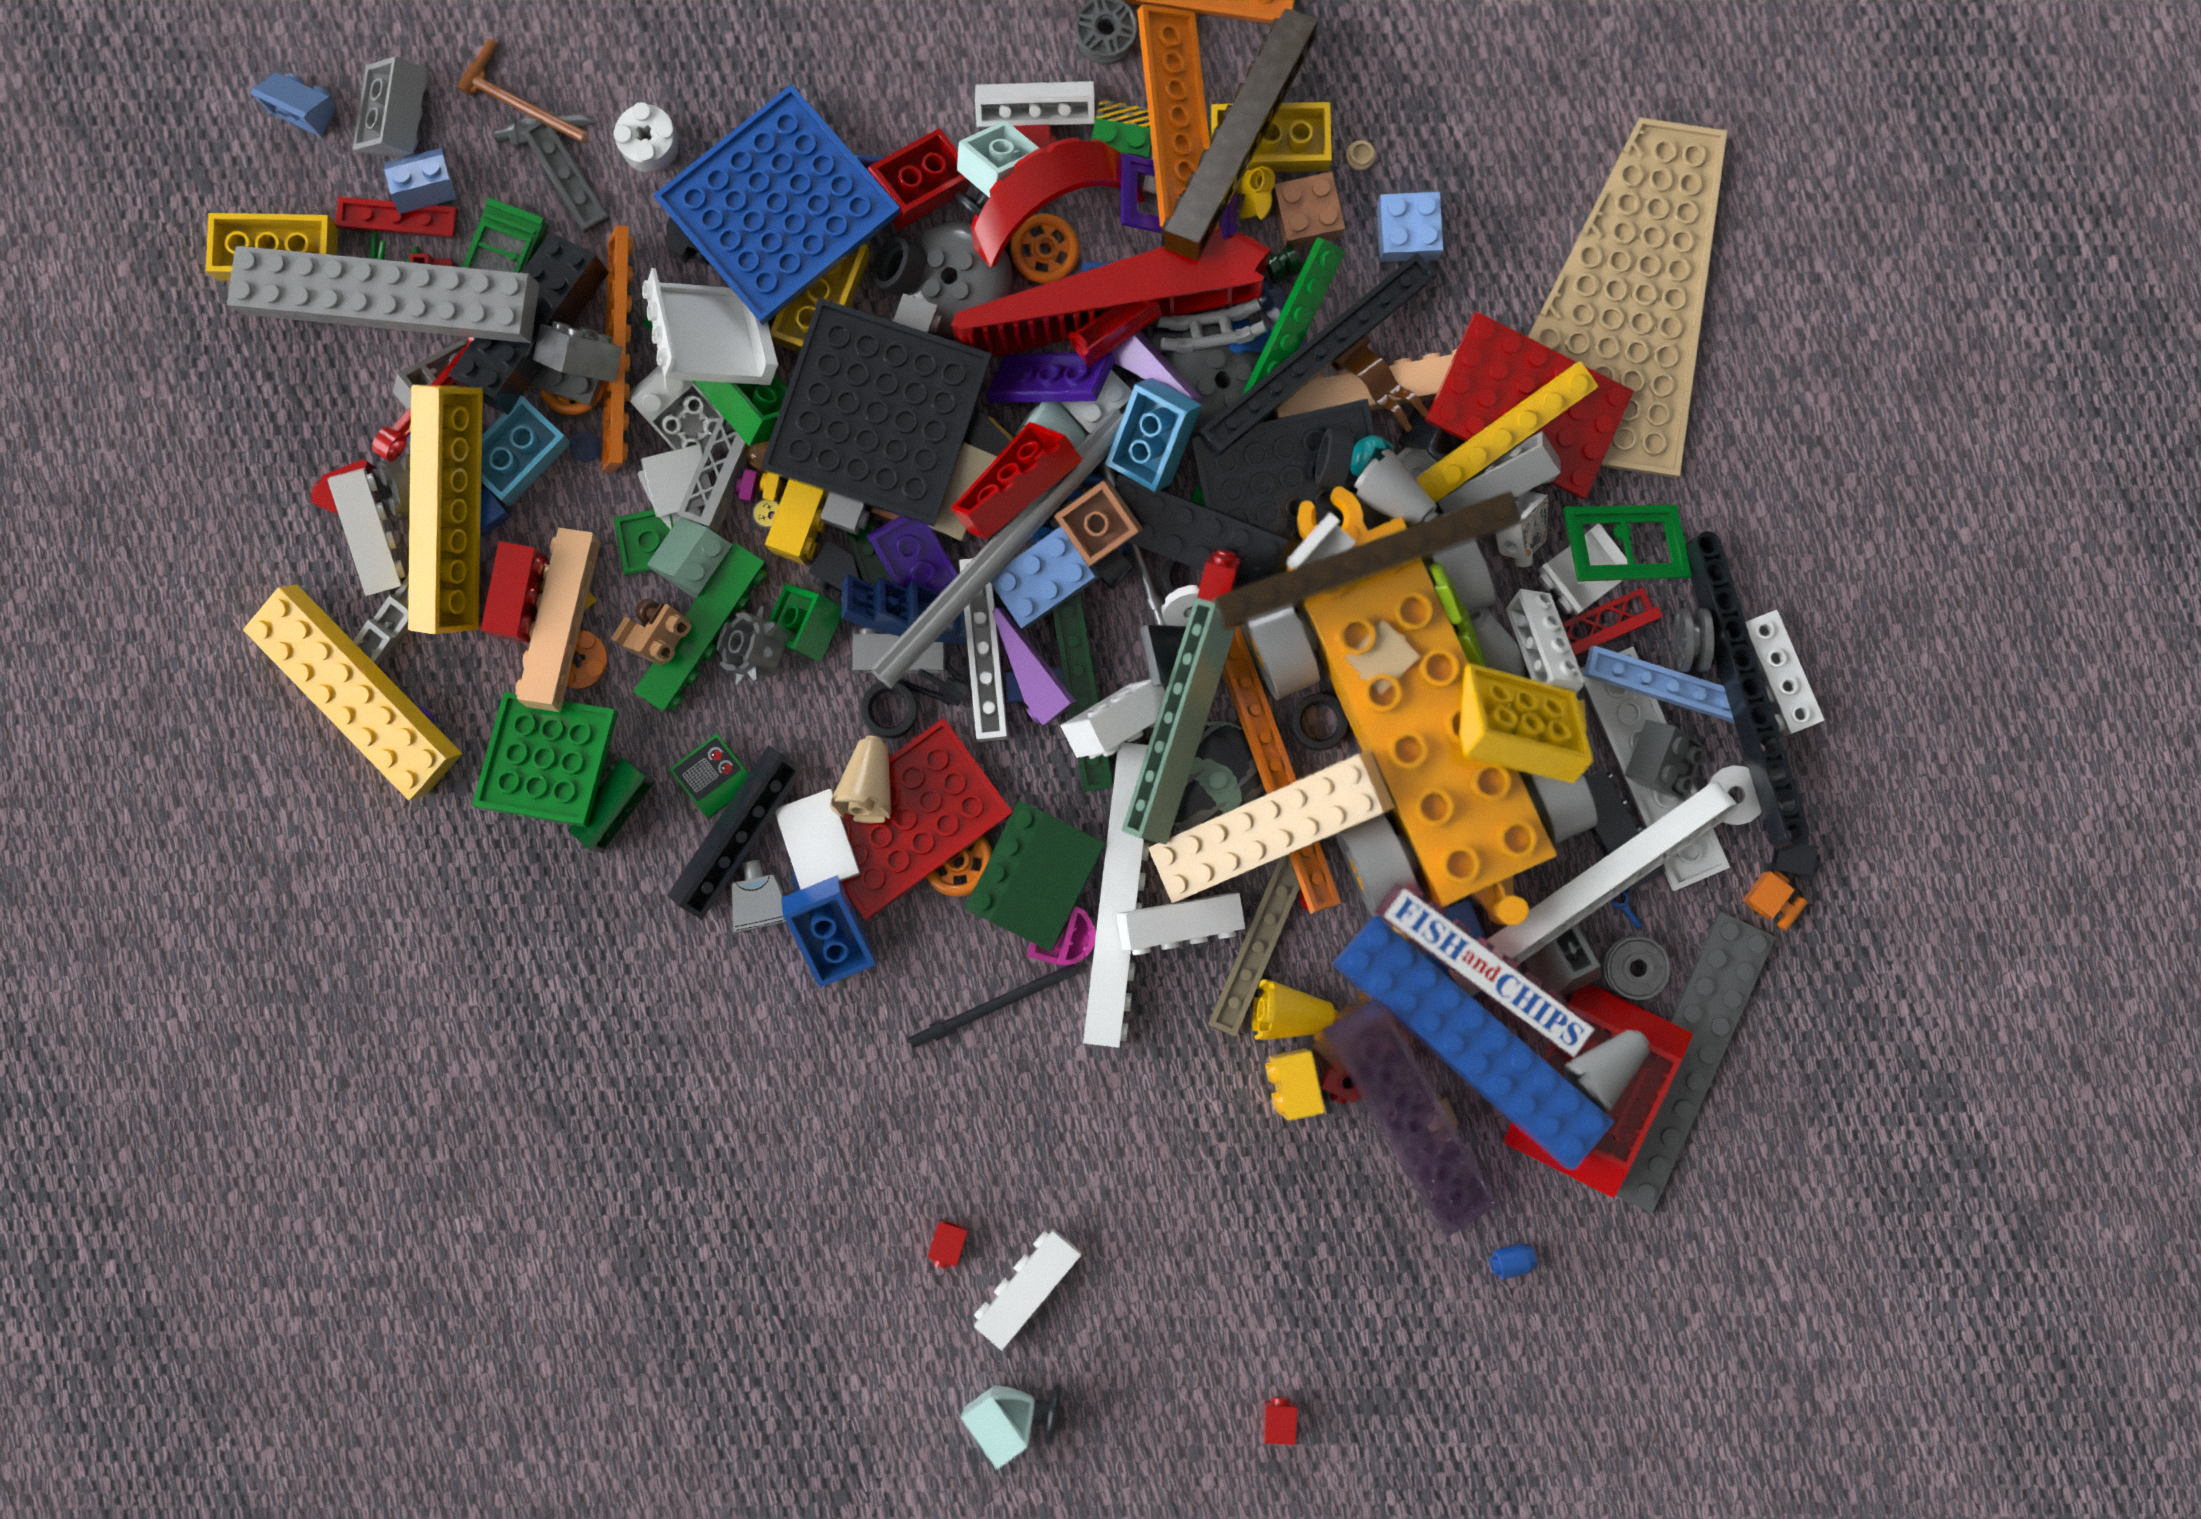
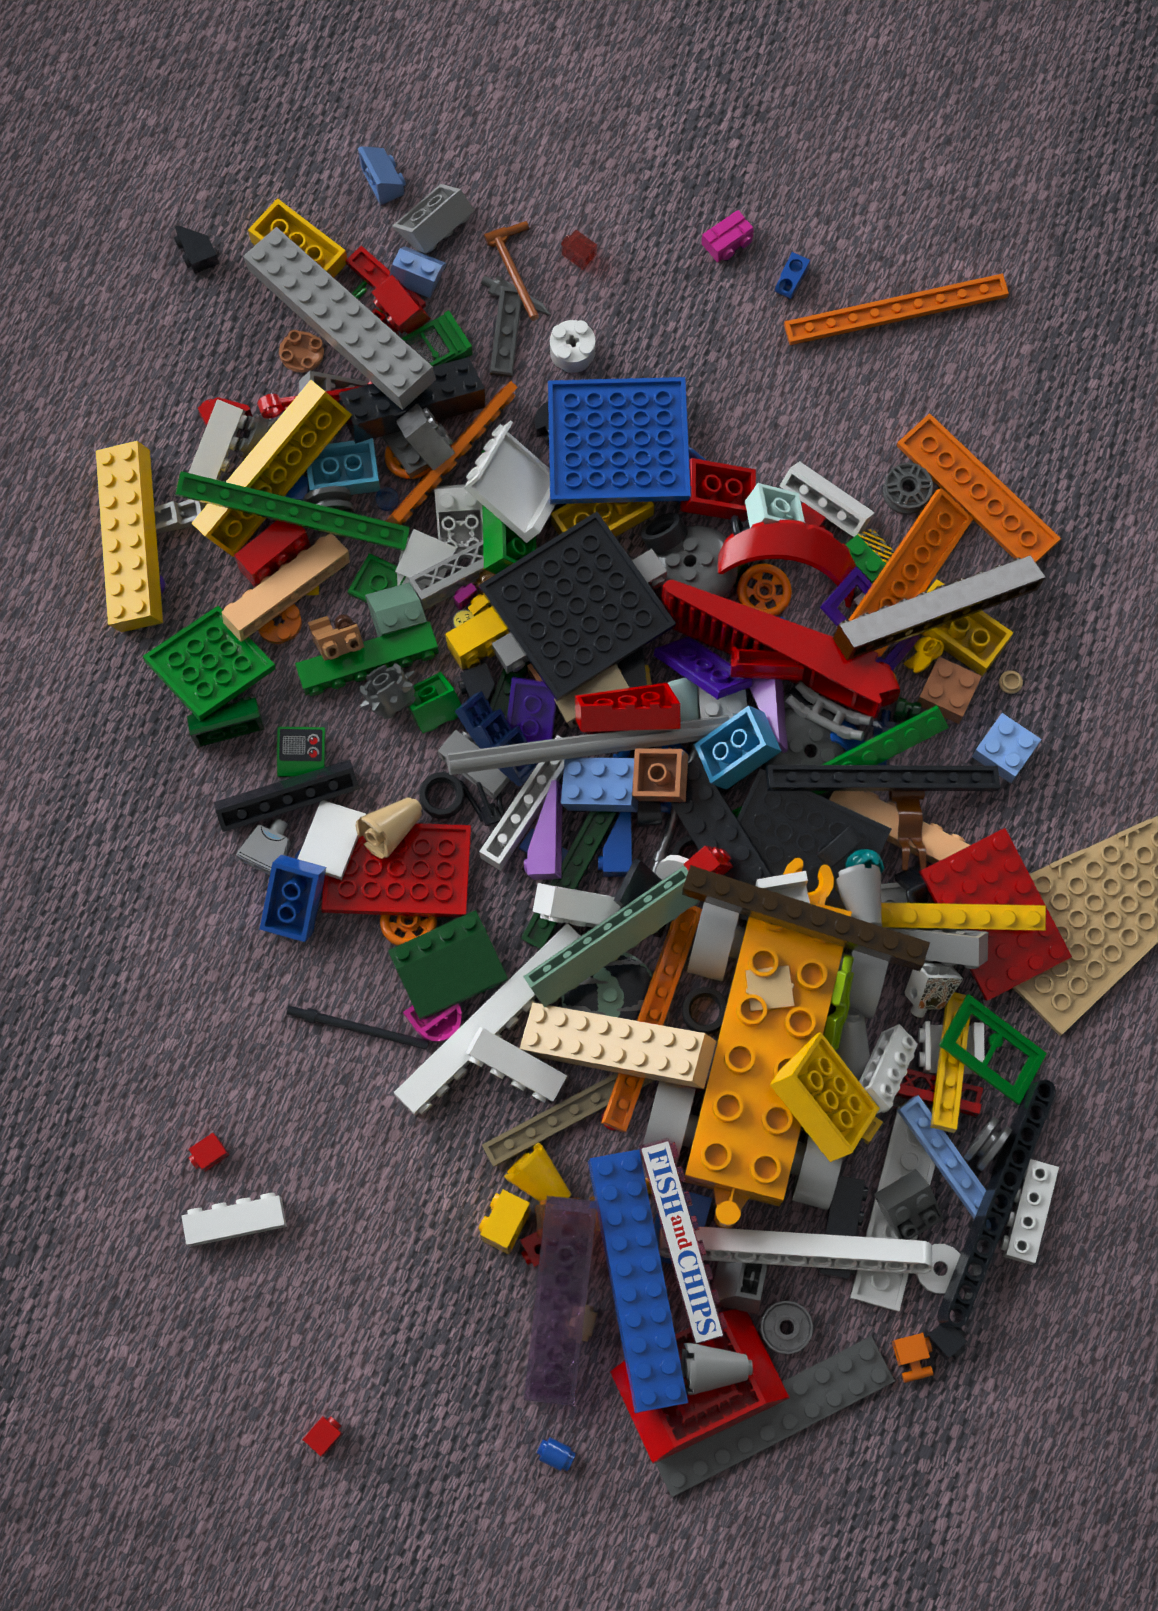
camera: 40 degrees right, 10 degrees down
light aqua piece [961,1382,1062,1469] -> none
blue hand [1610,890,1642,929] -> none
none -> black slope [174,225,219,274]
none -> green plate [175,471,410,551]
none -> nougat dish [279,330,324,373]
none -> dark grey wheel [303,486,354,513]
none -> red brick [371,275,431,334]
none -> clear red brick [561,230,597,270]
none -> blue slope [598,812,632,877]
none -> yellow plate [930,992,970,1133]

